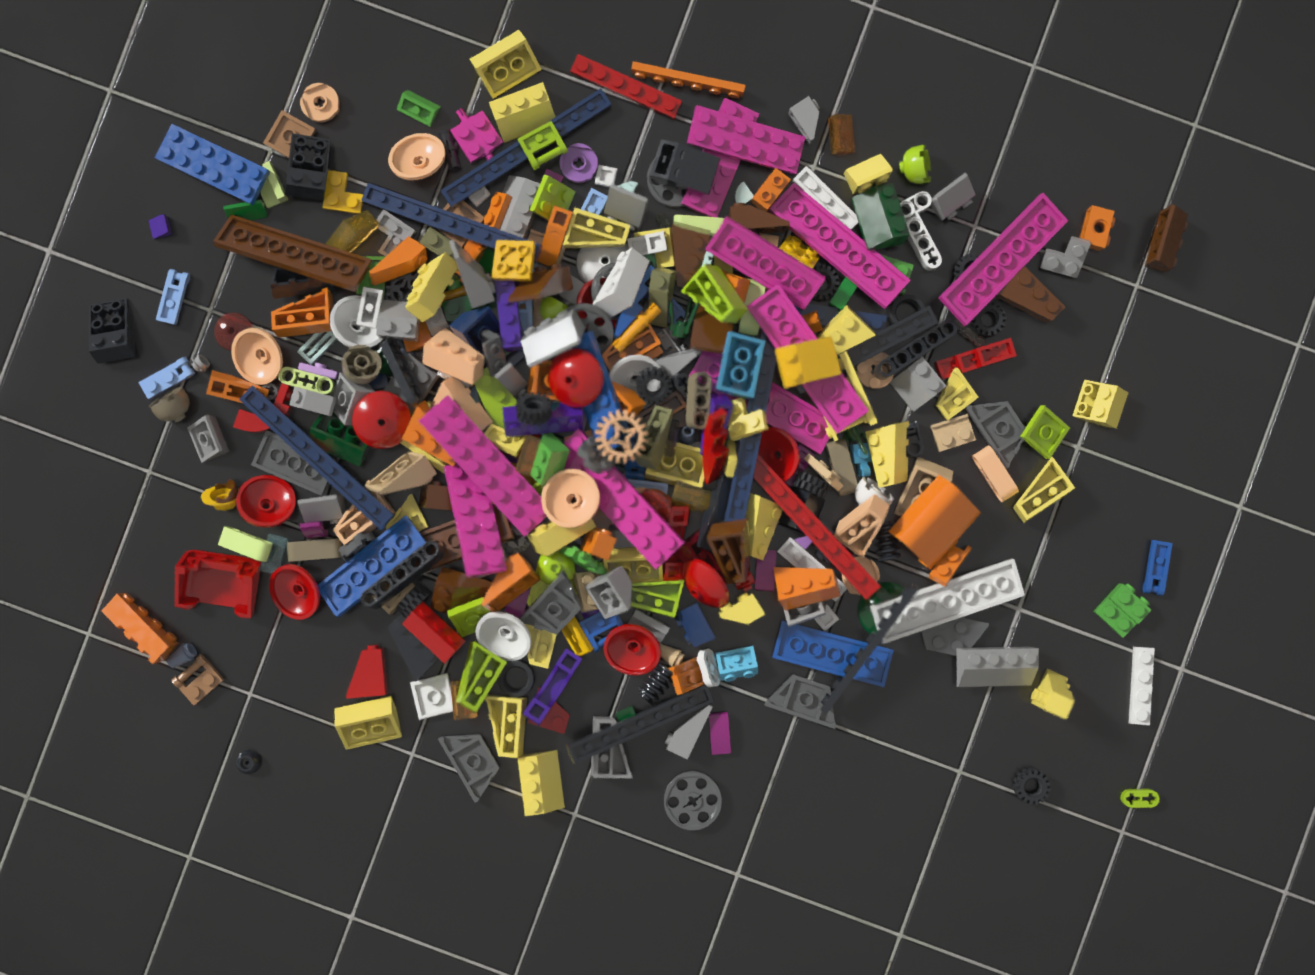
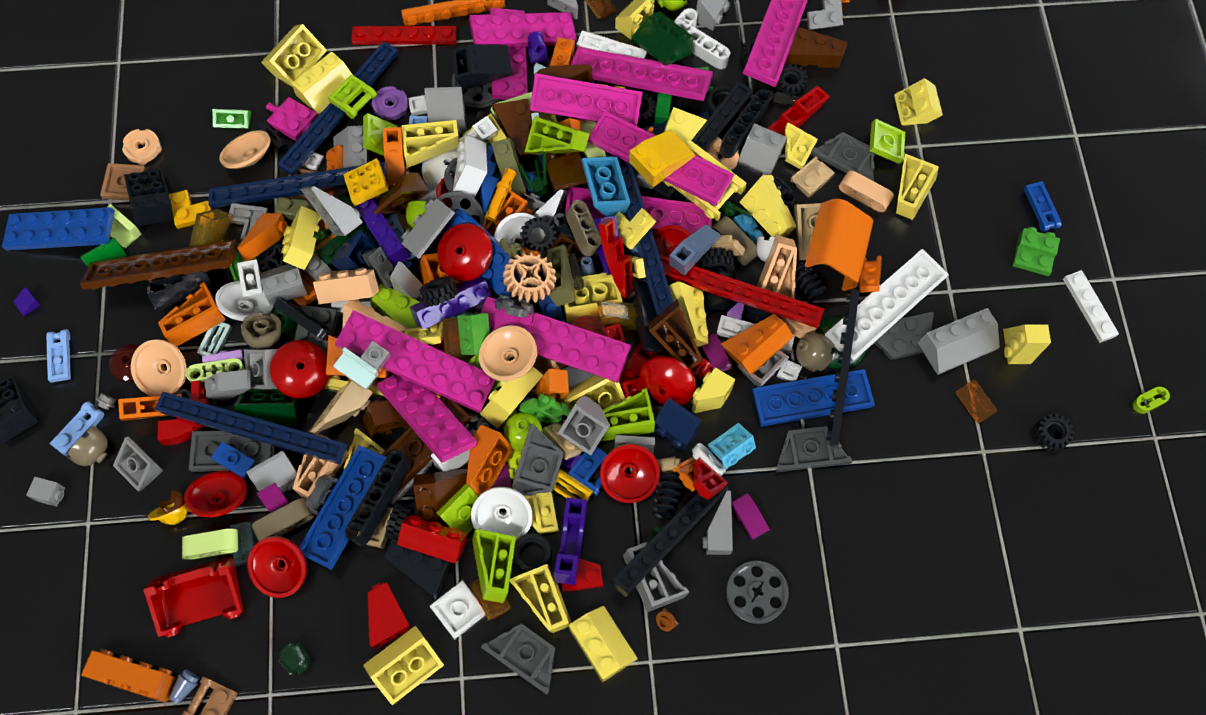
camera: 25 degrees left, 20 degrees down
none -> light grey brick [26,477,65,507]
none -> blue plate [211,442,257,479]
none -> clear green head [278,642,311,675]
none -> light aqua panel [333,347,379,390]
none -> light grey brick [361,341,391,371]
none -> olive plate [500,238,523,259]
none -> dark purple piece [527,31,548,64]
none -> dark orange plate [656,608,679,631]
none -> sand blue slope [669,224,721,276]
none -> red wing [693,457,728,500]
none -> dark tan cylinder [796,333,834,372]
none -> clear orange slope [955,379,997,424]

